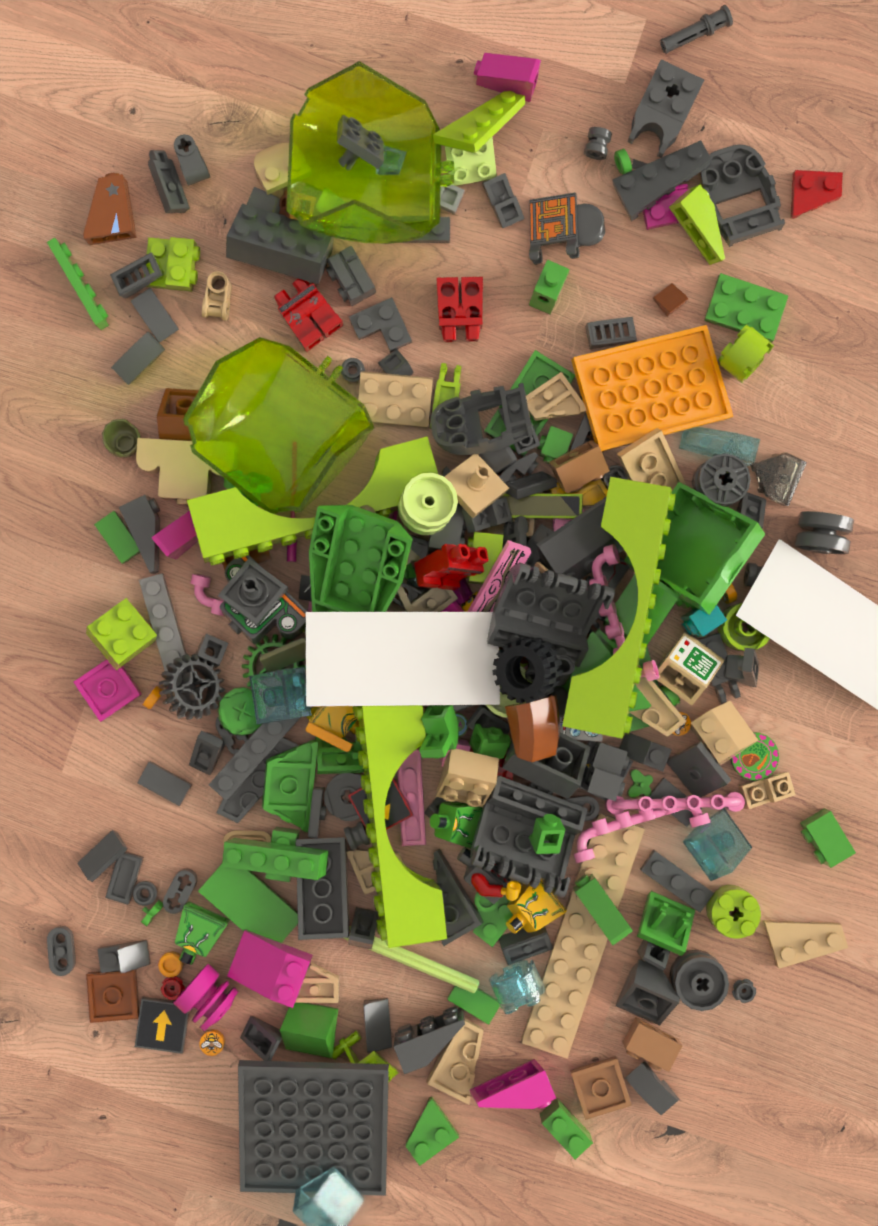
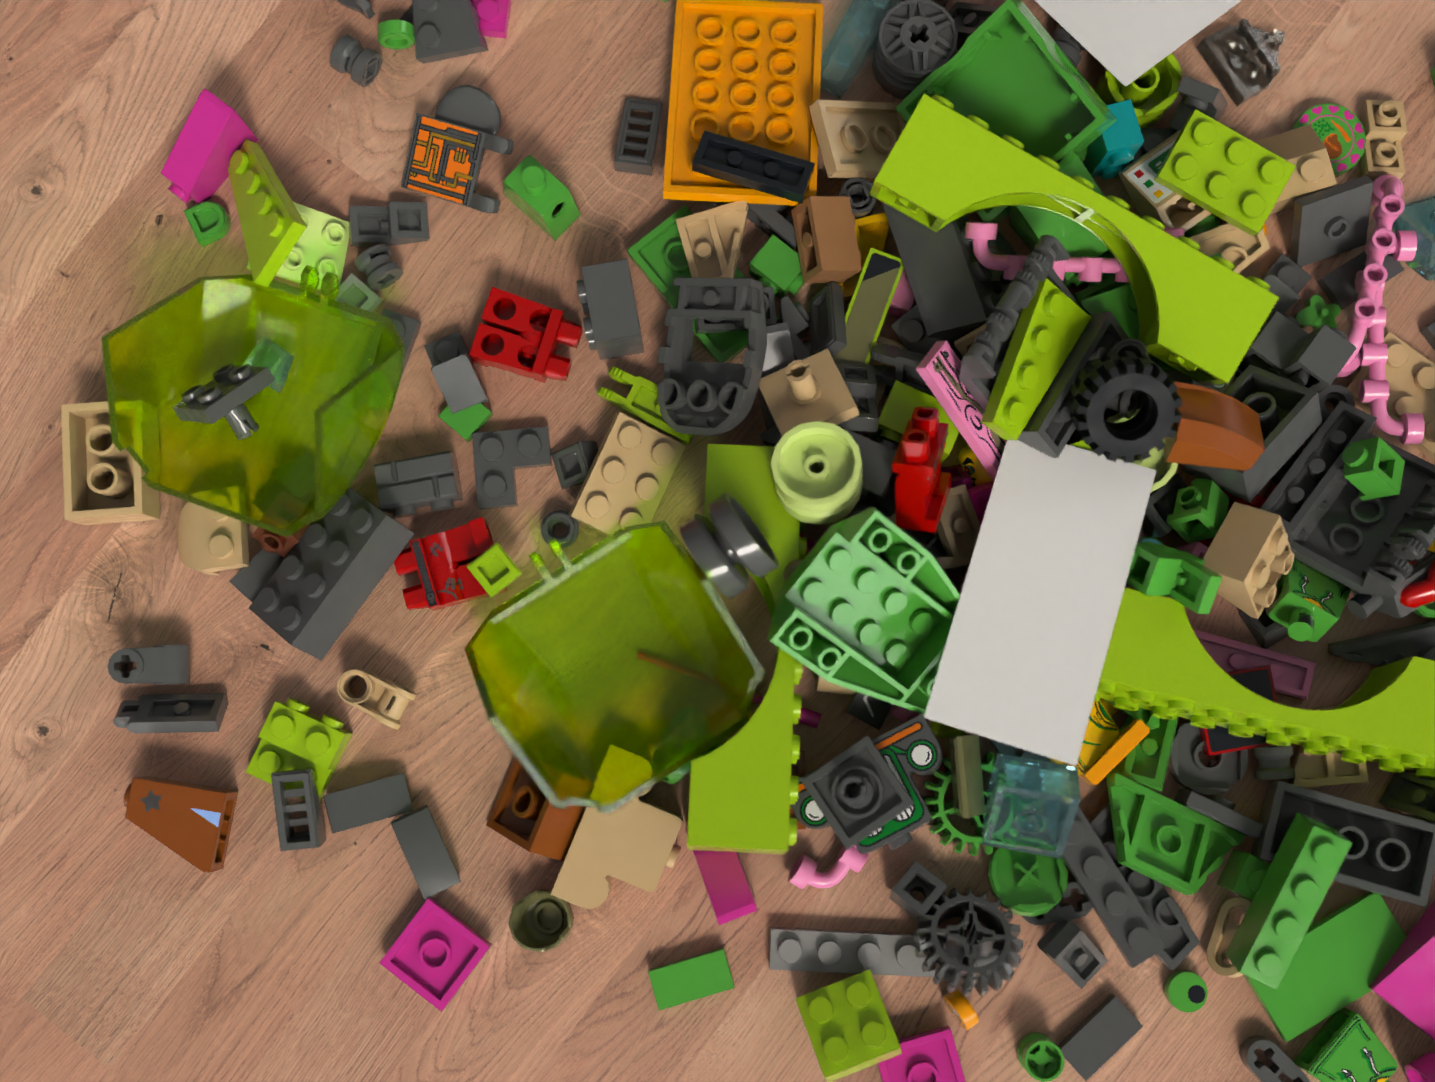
camera: 70 degrees left, 5 degrees down
bright green plate [47,238,109,330] -> none
dark grey slope [119,495,160,574] -> none
dark orange slope [653,283,688,317] -> none
none -> tan brick [61,399,160,525]
none -> bright green tile [184,201,231,247]
none -> dark grey wheel [355,244,403,291]
none -> dark pink plate [379,897,492,1012]
none -> dark grey slope [424,331,488,414]
none -> bright green tile [438,403,493,442]
none -> lime tile [466,542,523,598]
none -> dark grey brick [577,259,645,360]
none -> dark grey wheel [679,492,779,599]
none -> black plate [692,130,815,204]
none -> lime wing [981,278,1092,441]
none -> bright green wheel [1016,1032,1064,1082]
none -> lime plate [1154,109,1296,236]
none -> bright green tile [1164,970,1208,1013]
none -> clear smoke slope [1196,18,1285,106]

